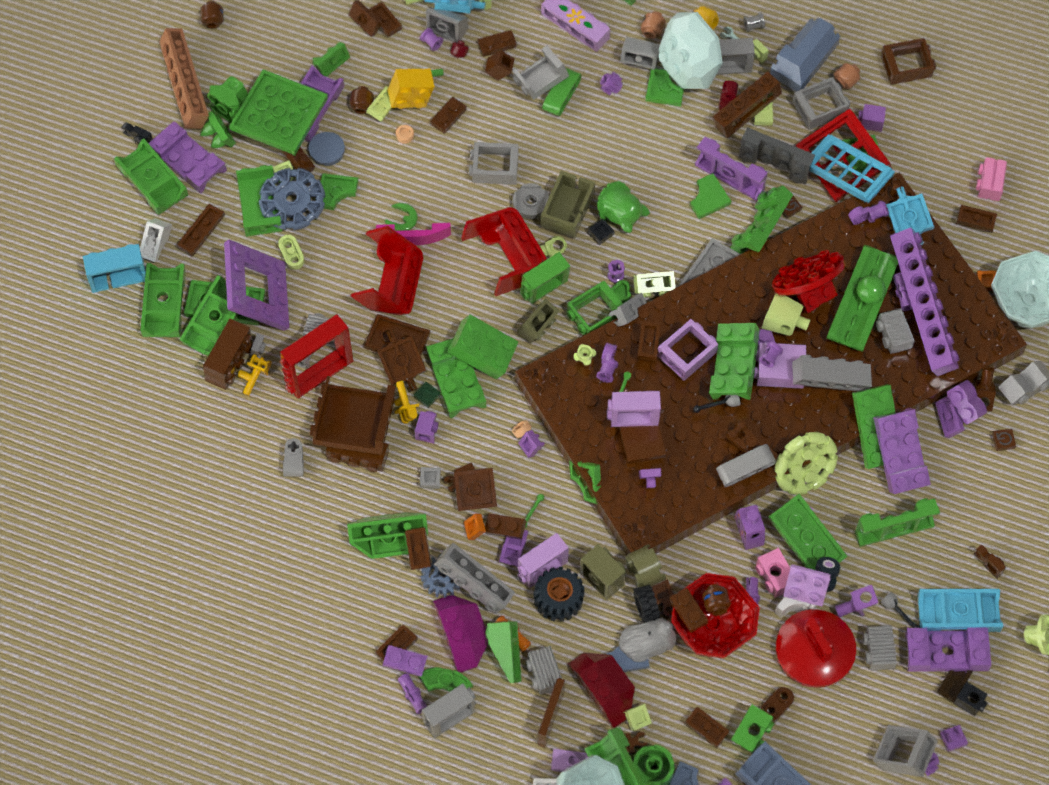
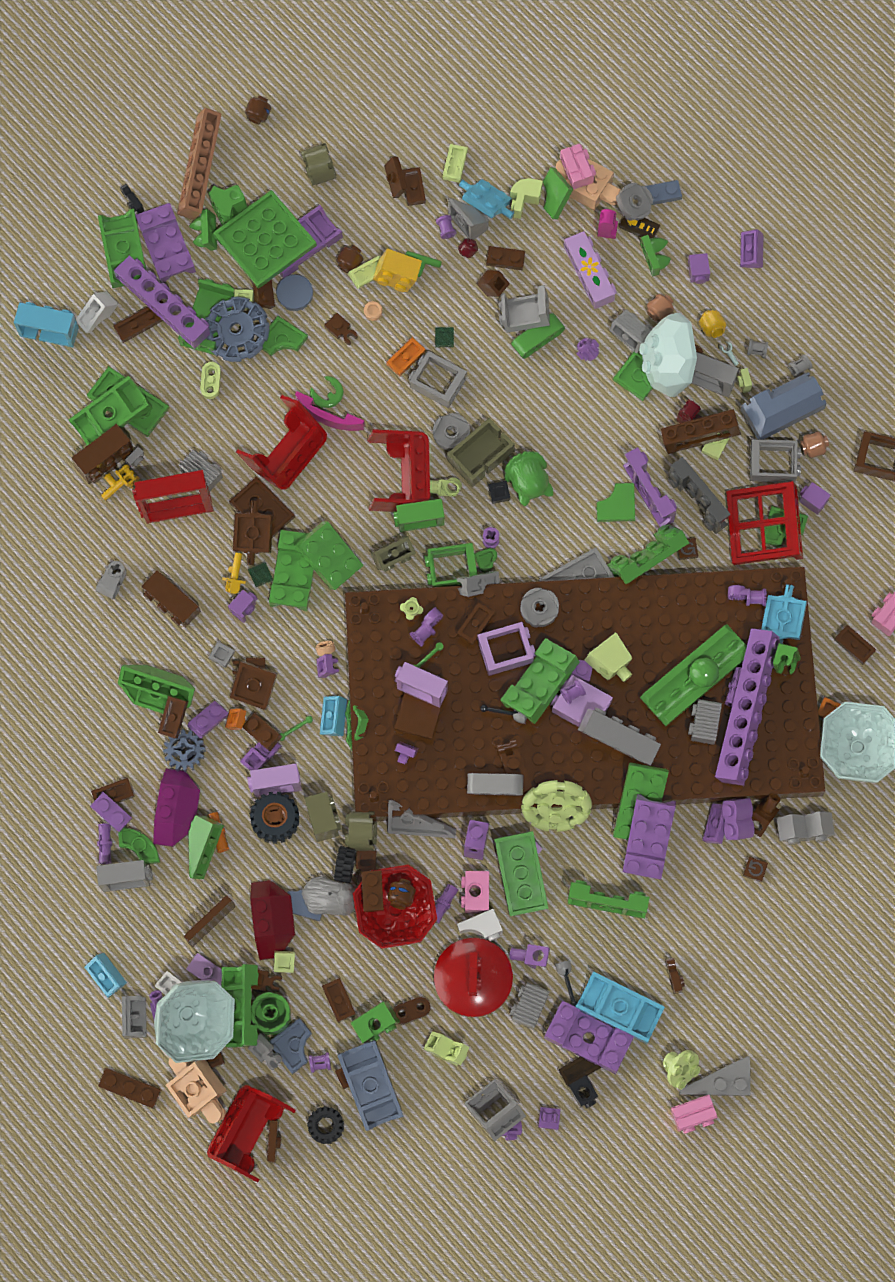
camera: 30 degrees right, 10 degrees up
bright green piece [140,263,186,337] -> none
medium lavender plate [224,239,289,331] -> none
reddish brown panel [310,376,396,455] -> none
bright green tile [312,42,350,77] -> none
reddish brown plate [430,97,467,134] -> none
light grey brick [434,543,515,614] -> none
light grey brick [525,646,562,695] -> none
yellowish green brick [633,271,675,297] -> none
red bracket [772,250,846,313] -> none
lavender plate [783,557,840,606] -> none
medium azure piece [810,134,895,203] -> none
none -> medium lavender brick [114,255,210,349]
none -> medium lavender plate [187,701,229,739]
none -> olive brick [301,143,337,186]
none -> medium azure slope [320,696,347,736]
none -> reddish brown plate [324,313,358,346]
none -> orange plate [386,337,426,377]
none -> light grey wing [388,800,456,838]
none -> yellowish green brick [424,1031,470,1066]
none -> clear green tile [435,327,454,347]
none -> light grey plate [520,588,559,627]
none -> bright green hinge [773,643,801,674]
none -> light grey bush [788,354,813,378]

